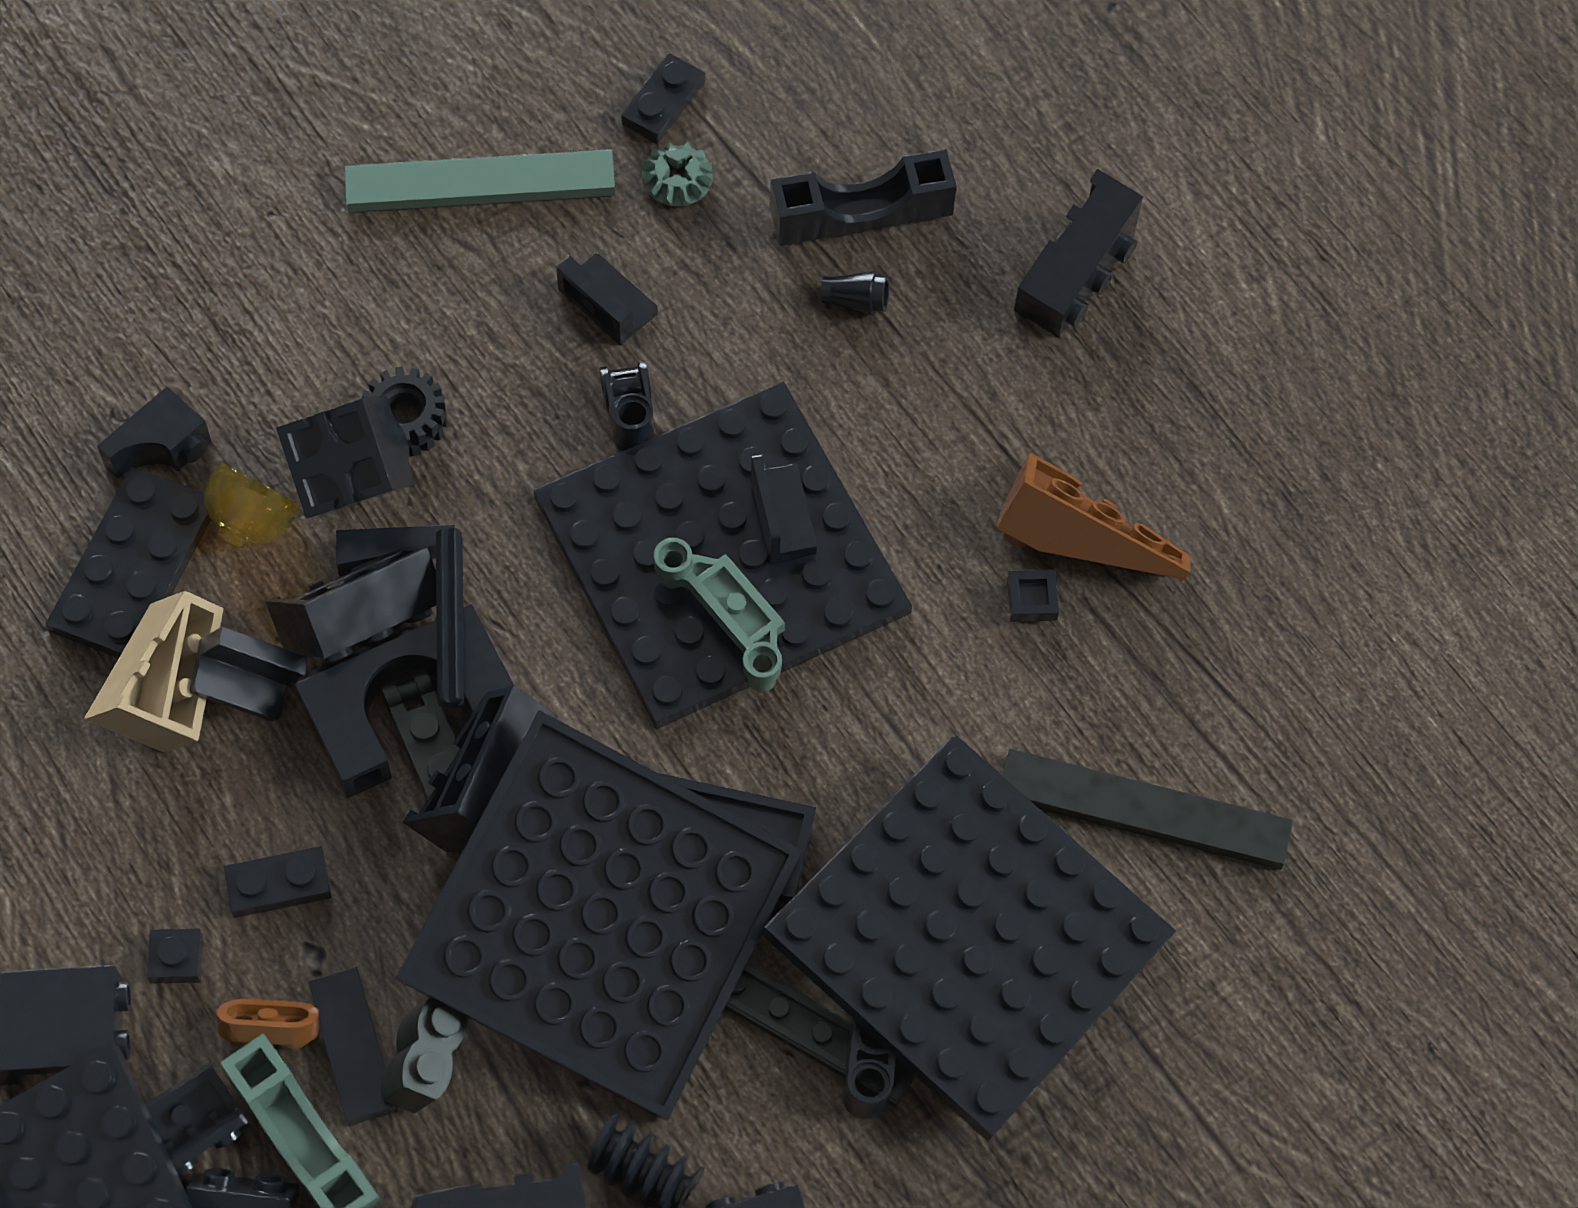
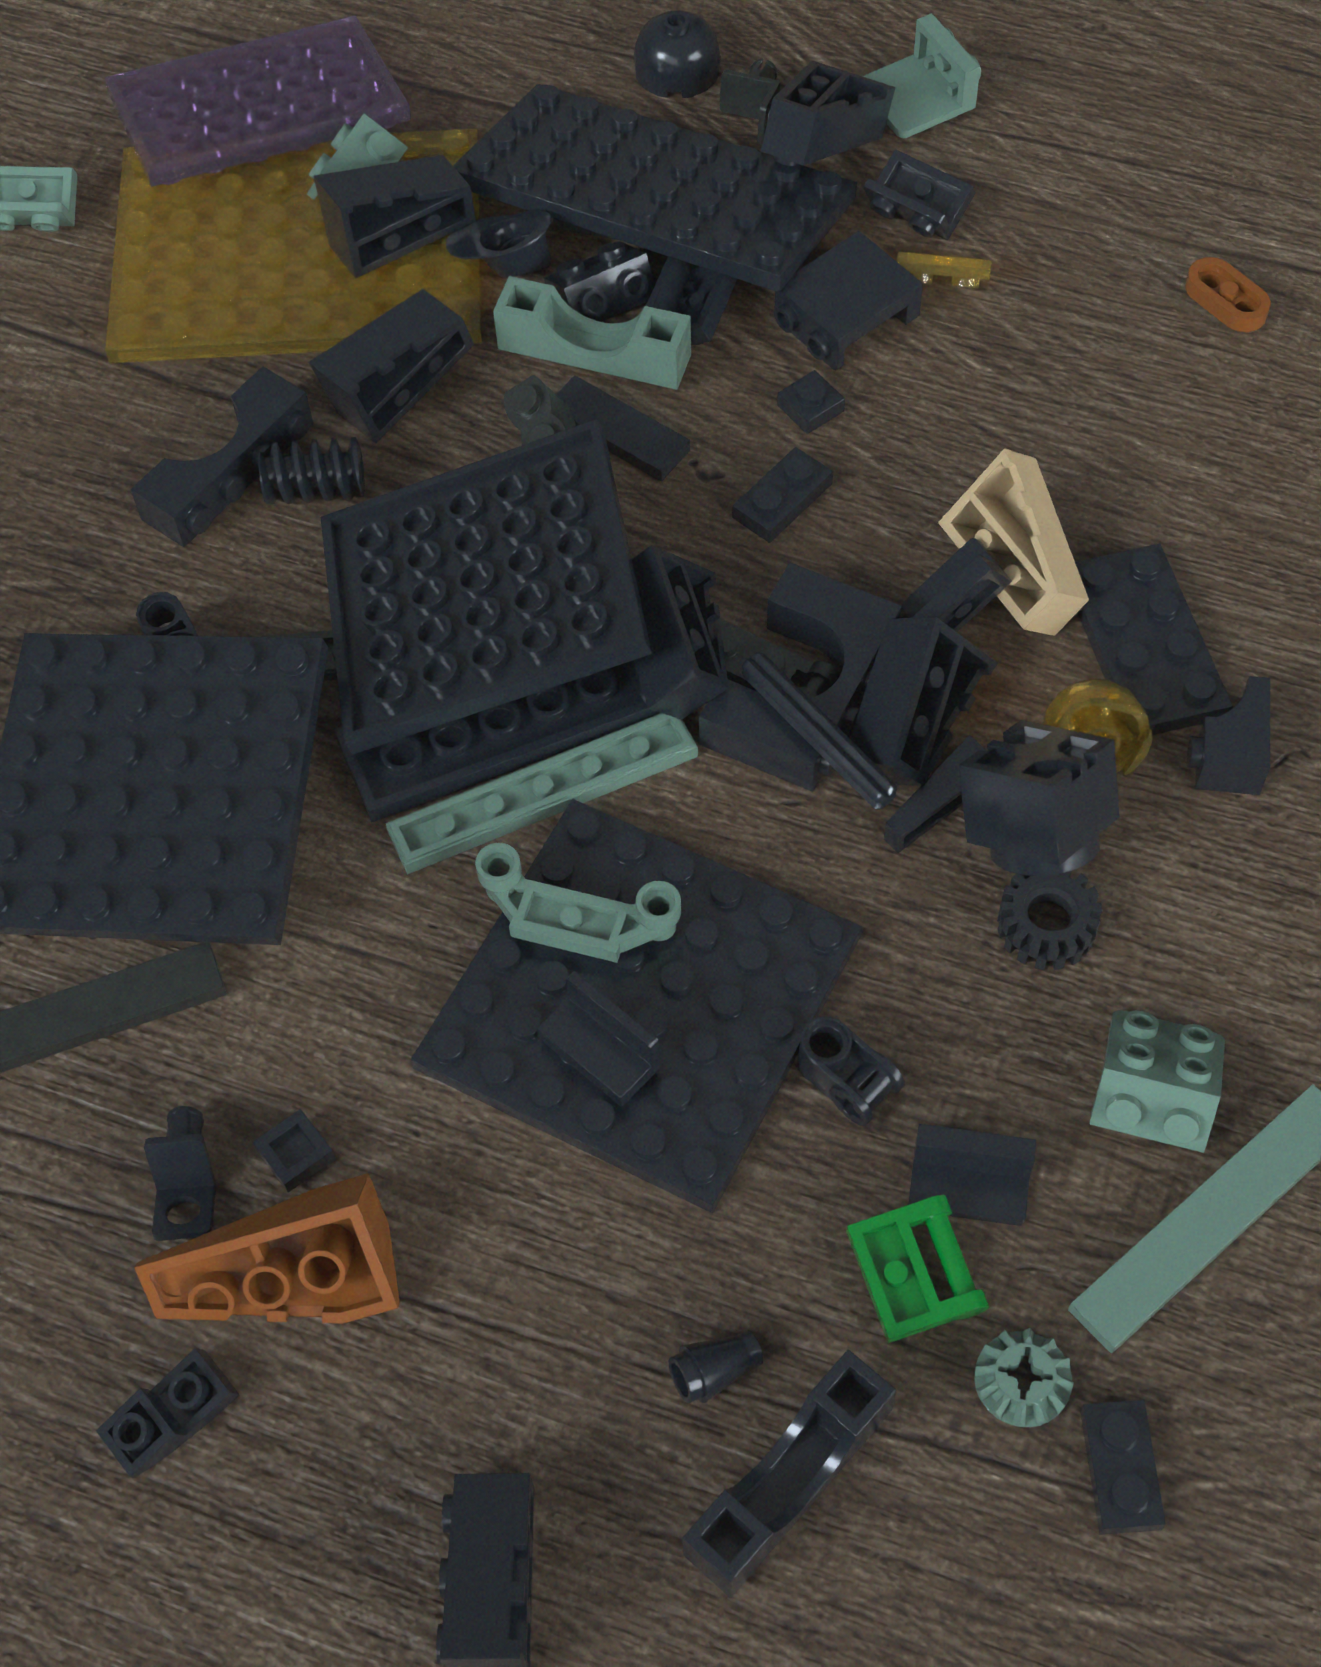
camera: 150 degrees right, 5 degrees down
dark orange plate [217,999,319,1049] -> none
none -> black slope [96,1348,240,1478]
none -> black bracket [144,1106,216,1241]
none -> sand green tile [386,713,698,875]
none -> green plate [846,1195,990,1343]
none -> sand green bracket [1089,1010,1225,1153]

